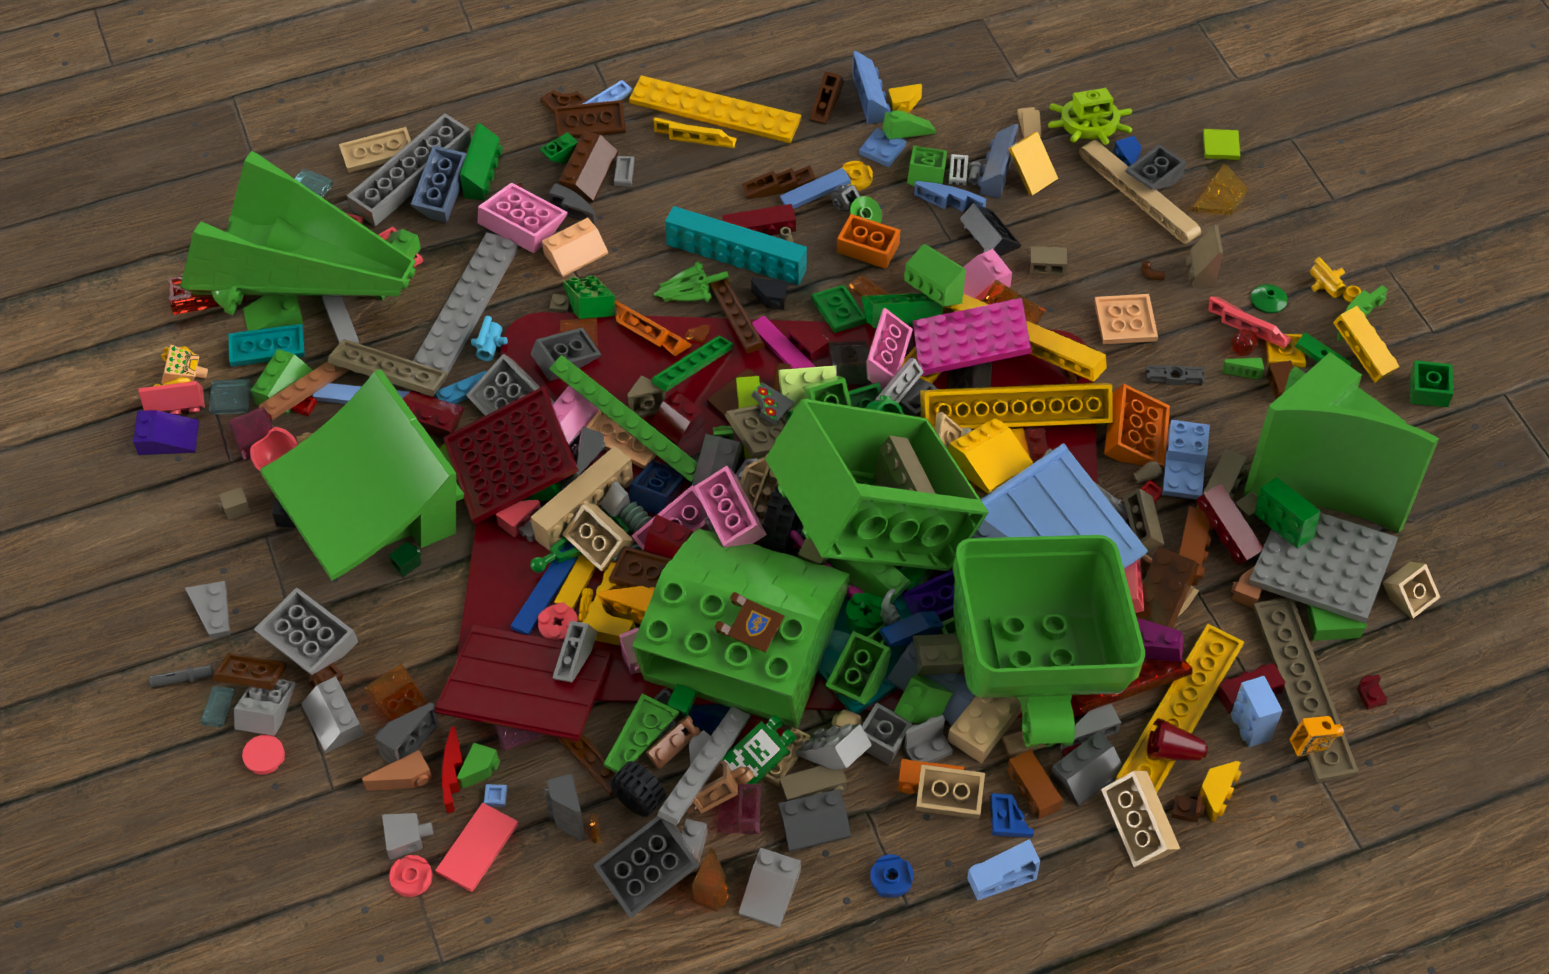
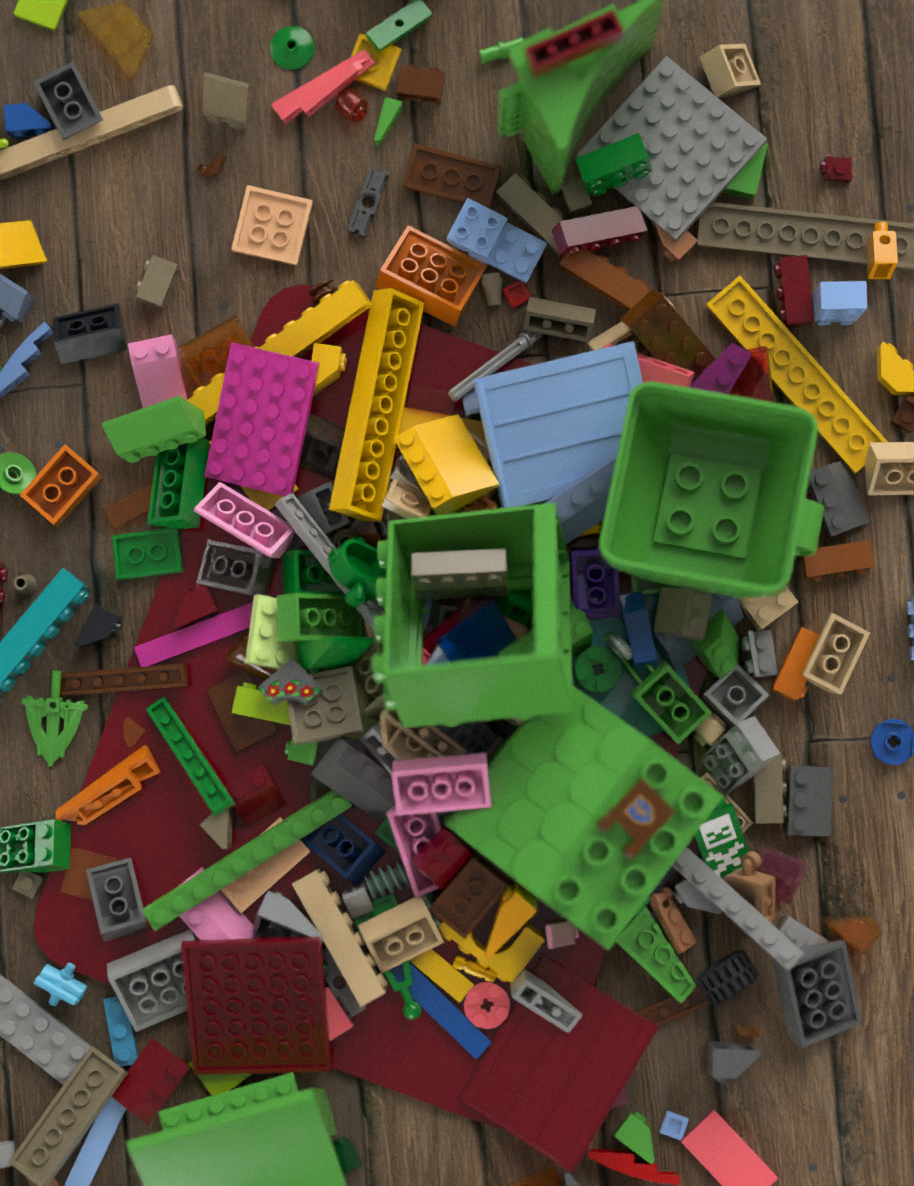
camera: 70 degrees left, 30 degrees up
light grey slope [739,848,801,928] -> none
blue wing [989,793,1034,838] -> none
dark red cone [1147,718,1208,761] -> none
none -> yellow slope [311,343,347,396]
none -> reddish brown plate [403,143,501,209]
none -> dark red brick [524,9,624,78]

